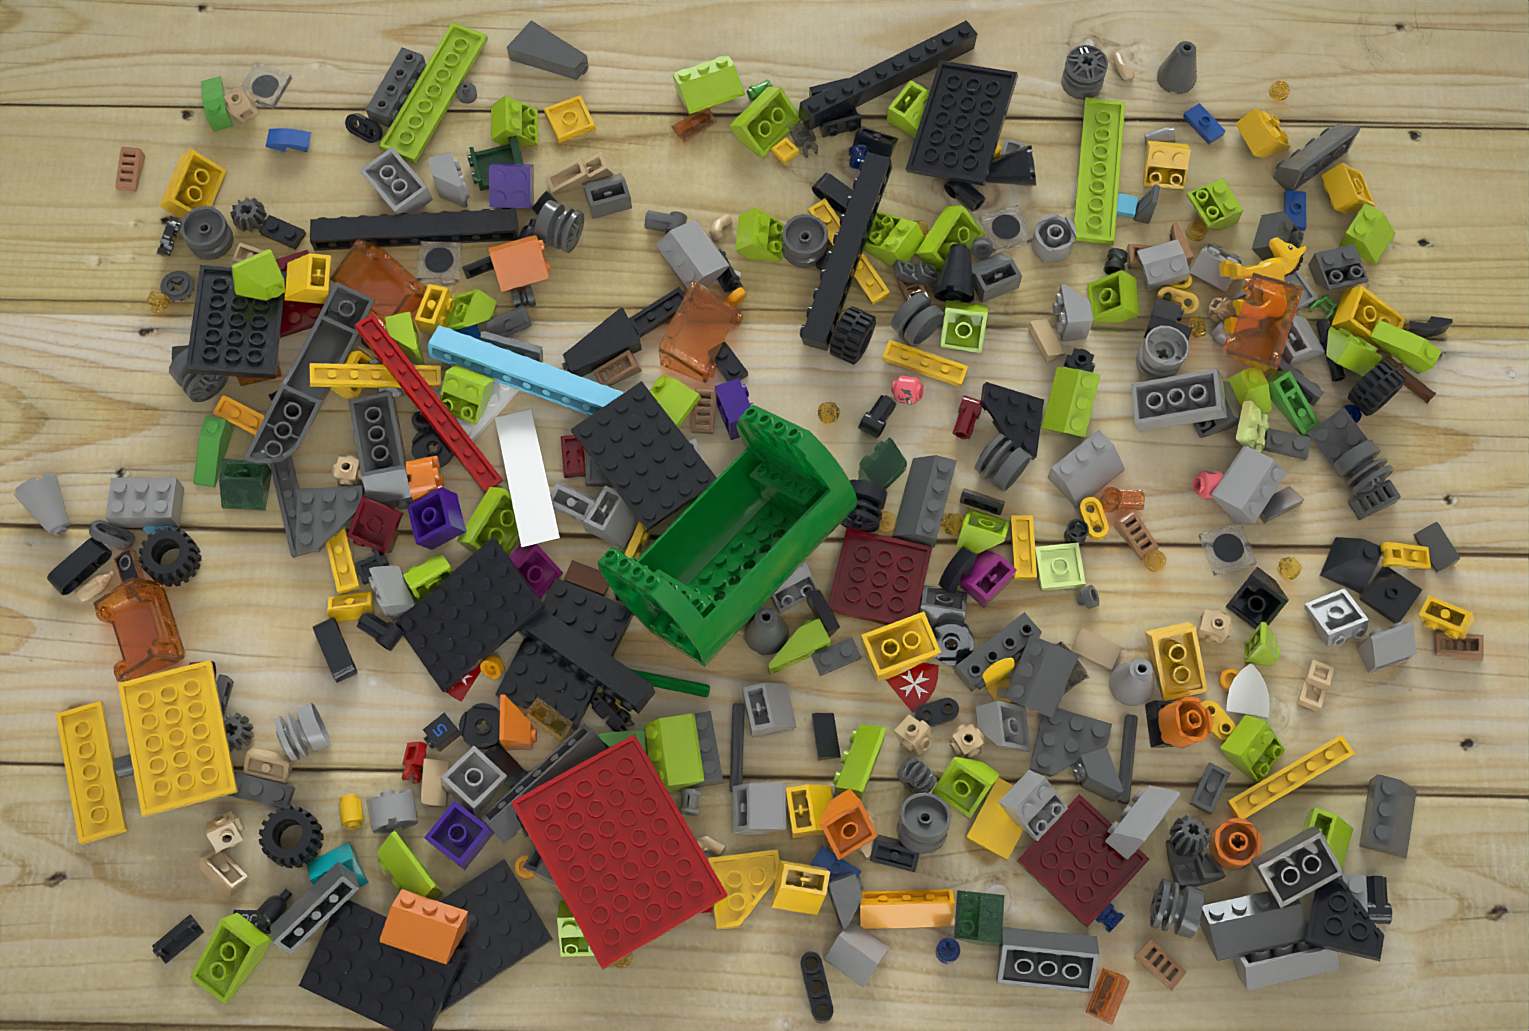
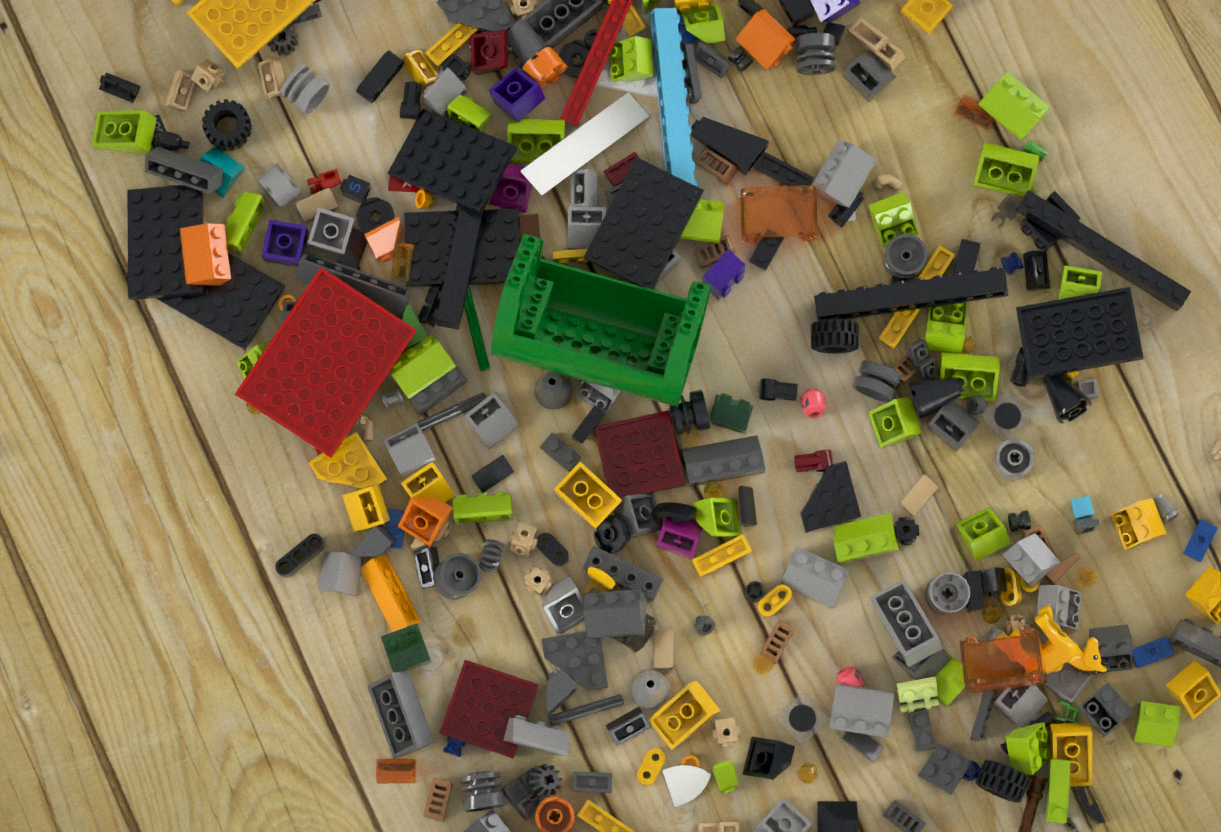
camera: 65 degrees right, 10 degrees up
dark grey plate [227,772,295,809] -> none
yellow brick [338,794,365,830] -> none
dark grey piece [644,210,687,234] -> none
light orange tile [726,287,747,307] -> none
lime slope [768,618,831,675] -> none
yellow tile [771,137,800,165] -> none
clear yellow tile [818,402,840,424] -> none
yellow plate [882,339,969,388] -> none
red sticker [886,663,939,713] -> none
lime slope [932,757,1000,818] -> none
clear blue wheel [935,938,961,964] -> none
yellow tile [966,777,1023,861] -> none
dark grey wheel [974,433,1032,492] -> none
light grey slope [998,770,1068,841] -> none
yellowish green plate [1035,543,1086,591] -> none
light grey slope [1053,284,1093,341] -> none
dark grey wheel [1061,45,1108,100] -> none
lime plate [1074,97,1125,245] -> none
clear orange piece [1099,487,1145,513] -> none
orange brick [1158,697,1213,748] -> none
lime slope [1186,178,1244,230] -> none
lime slope [1220,714,1285,783] -> none
bright green slope [1266,370,1320,436] -> none
dark grey wheel [1333,439,1394,496] -> none

